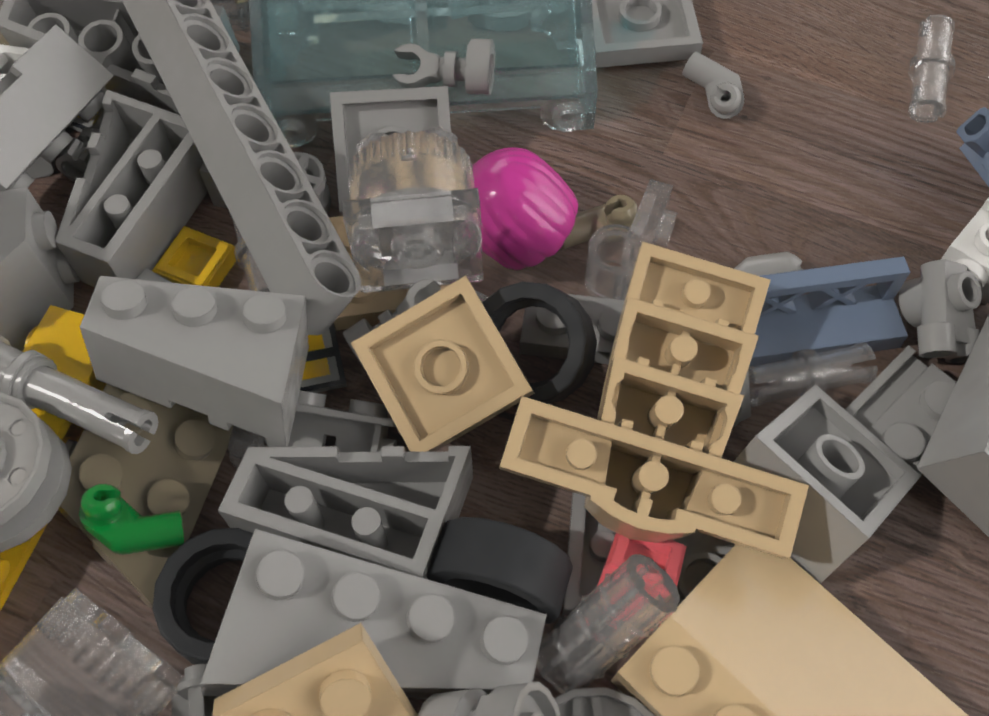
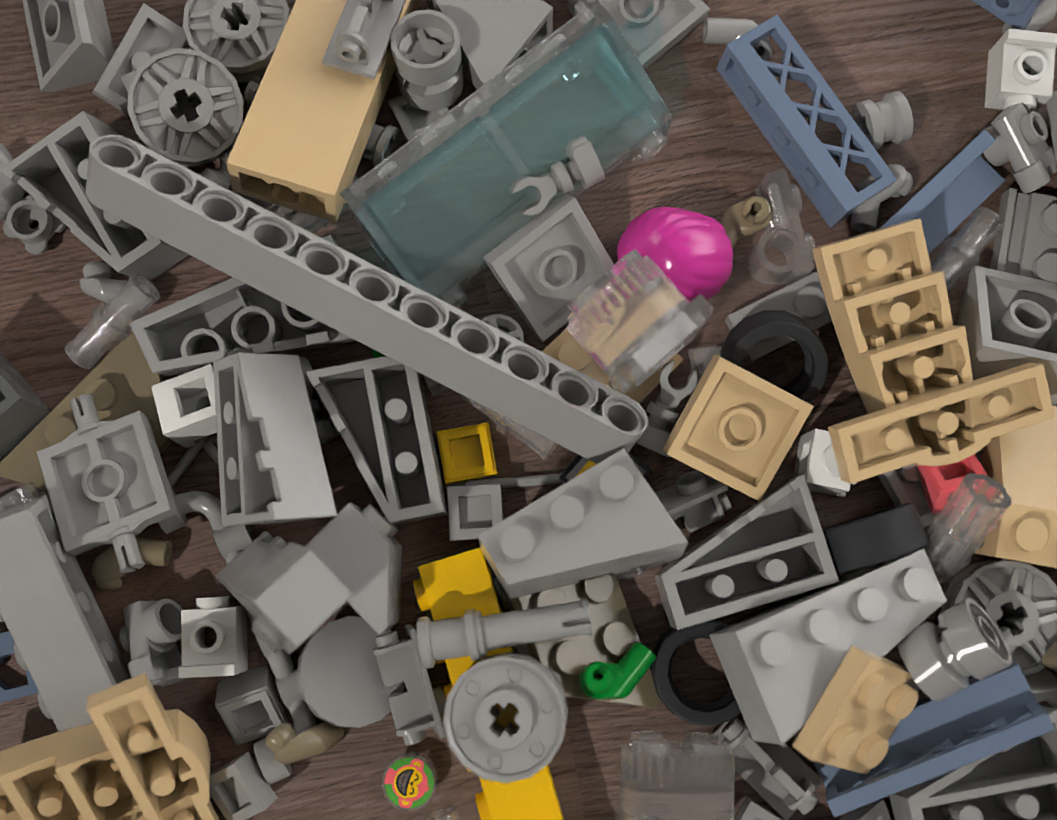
camera: 35 degrees left, 20 degrees up
none -> sand blue fence [716,15,897,229]
none -> white brick [793,429,857,497]
none -> light grey wheel [852,91,913,150]

